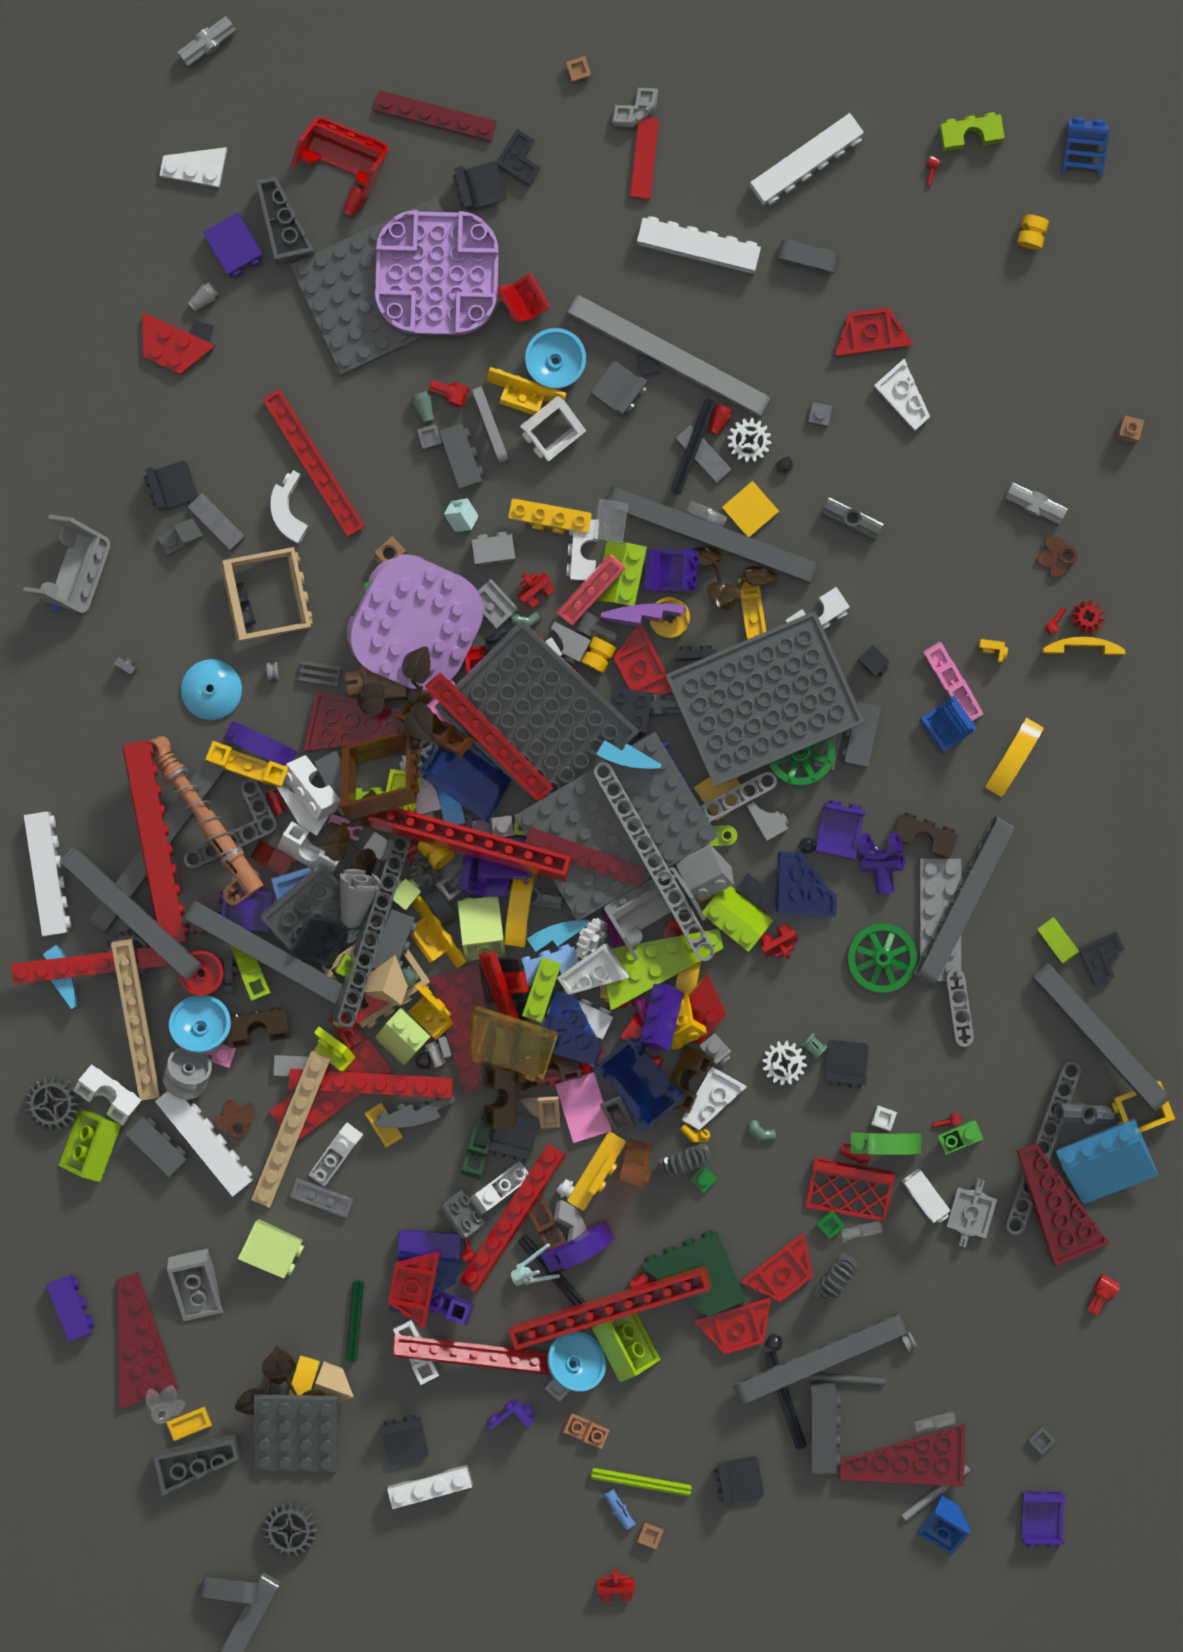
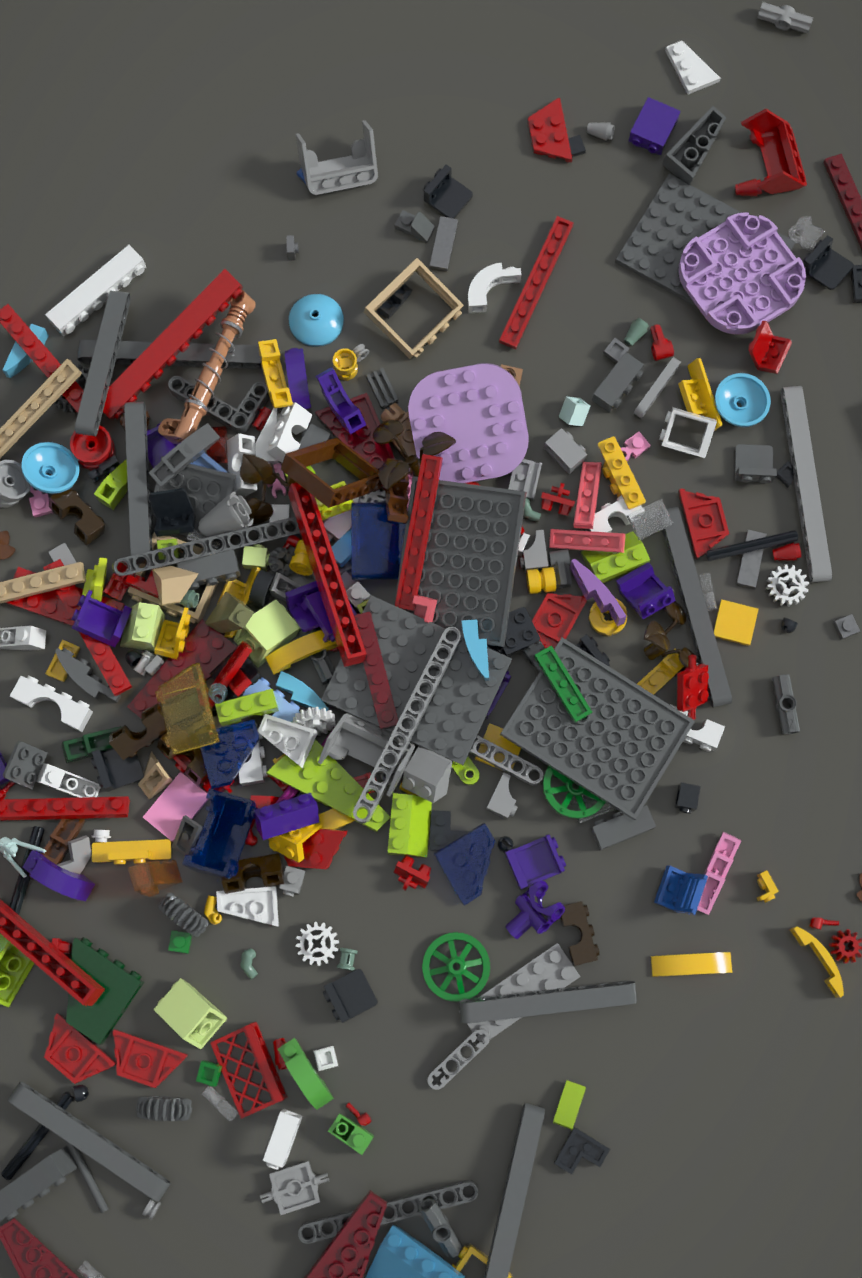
camera: 55 degrees right, 10 degrees down
none -> white arch [10,675,93,732]
none -> dark purple panel [71,590,132,648]
none -> dark grey slope [149,423,221,488]
none -> yellowish green slope [153,978,227,1049]
none -> olive slope [205,592,254,633]
none -> clear light blue cone [208,683,228,704]
none -> dark purple arch [316,367,367,434]
none -> yellow wheel [333,348,358,381]
none -> coral panel [413,595,437,623]
none -> green plate [534,645,592,723]
none -> coral tile [573,462,602,529]
none -> bright pink plate [621,432,651,461]
none -> red plate [677,655,709,720]
none -> red wing [678,489,729,559]
none -> clear plate [788,216,824,250]

